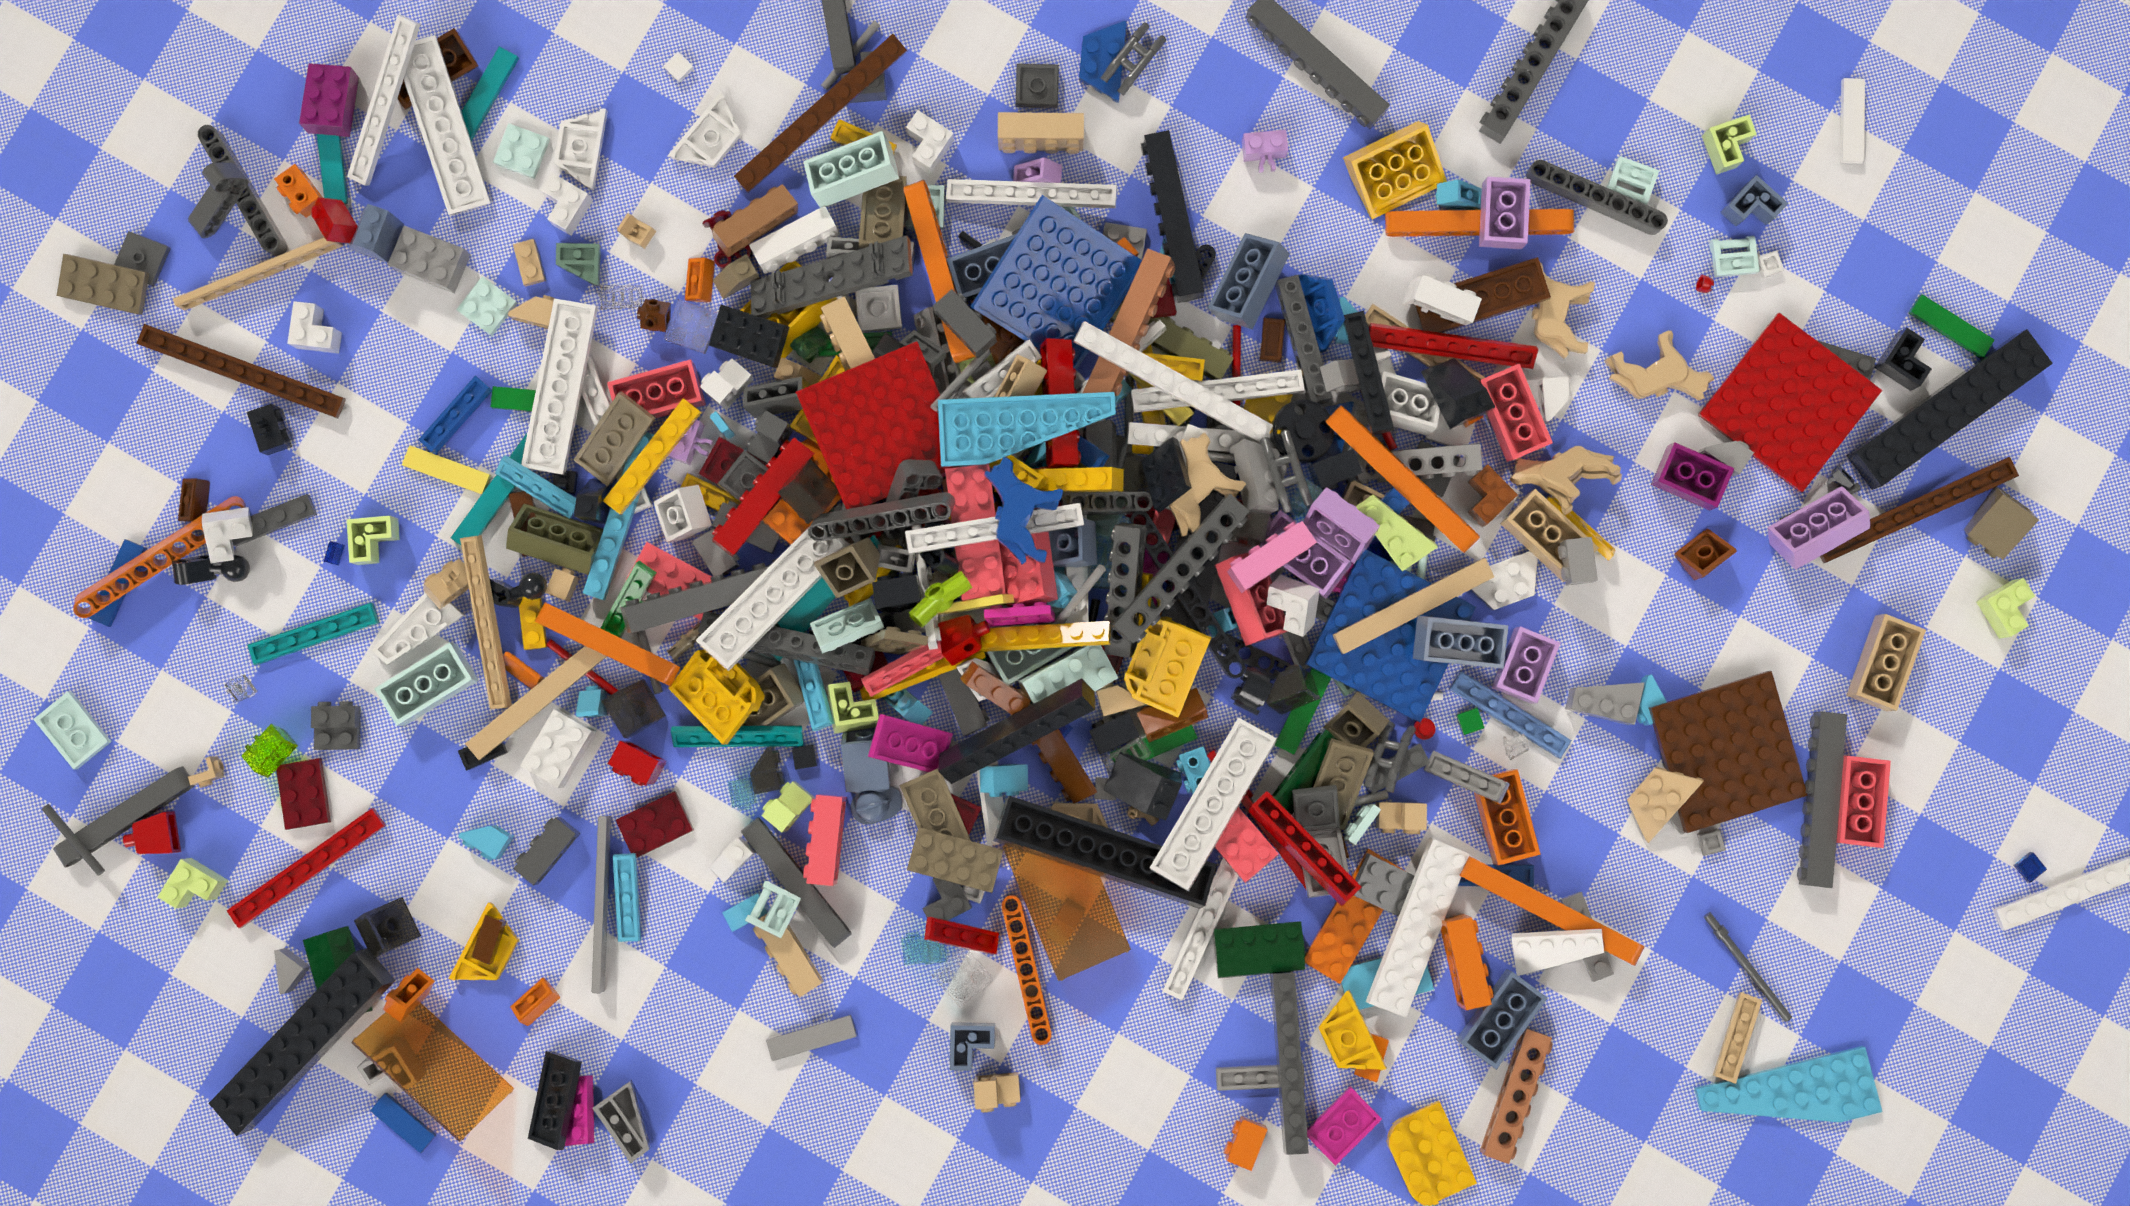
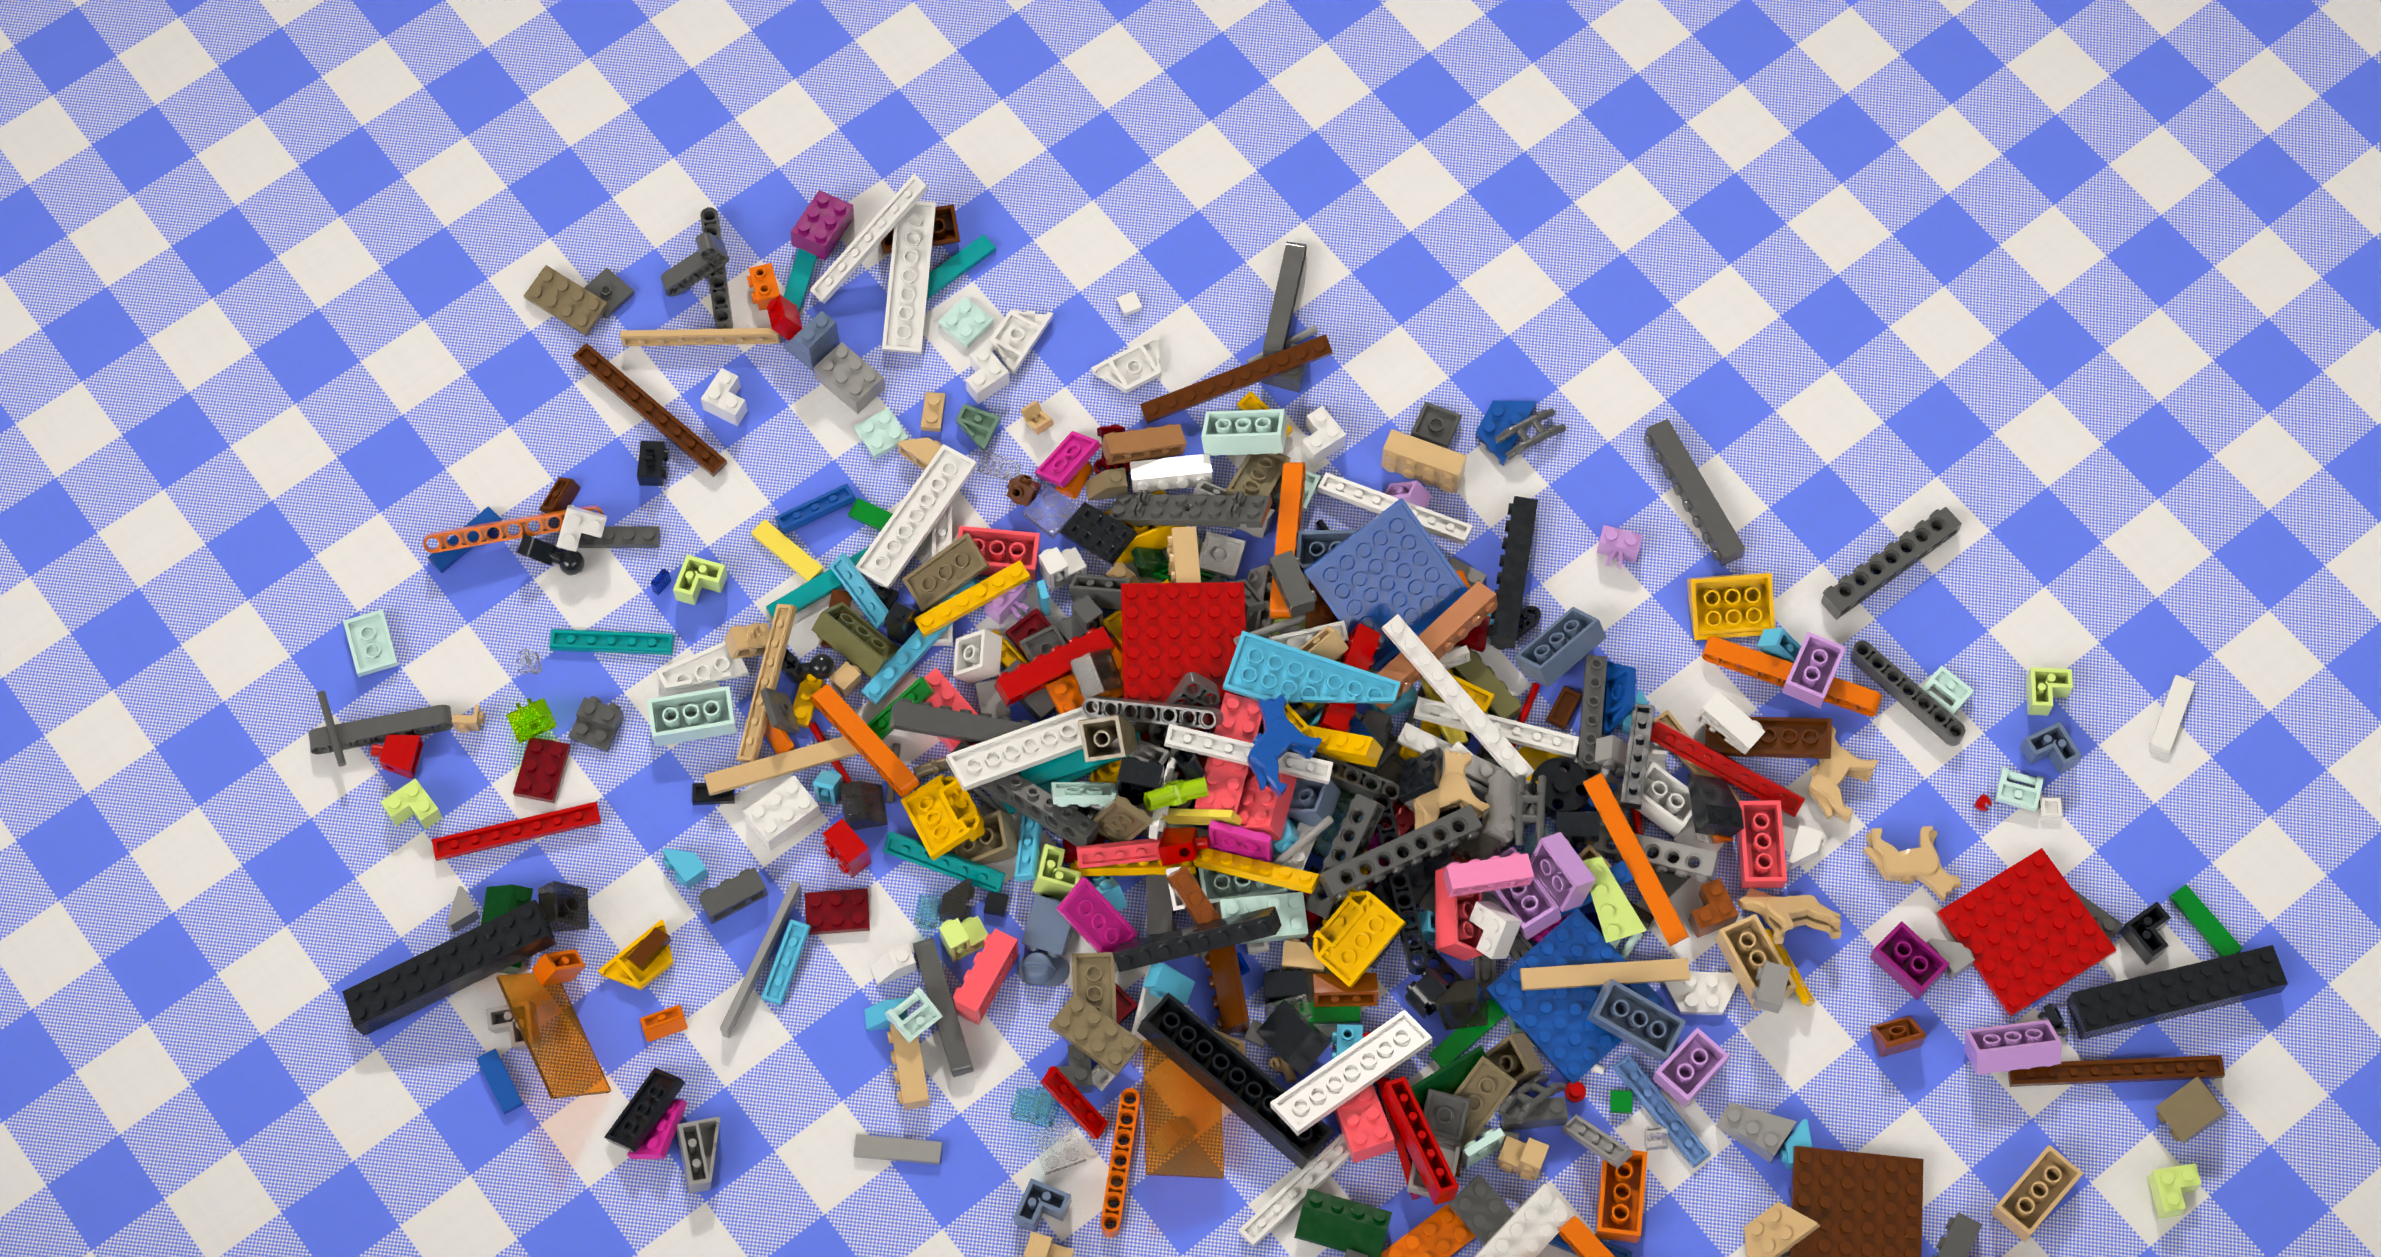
camera: 25 degrees right, 20 degrees down
none -> dark grey plate [760,687,800,735]
none -> dark pink plate [1034,431,1101,488]

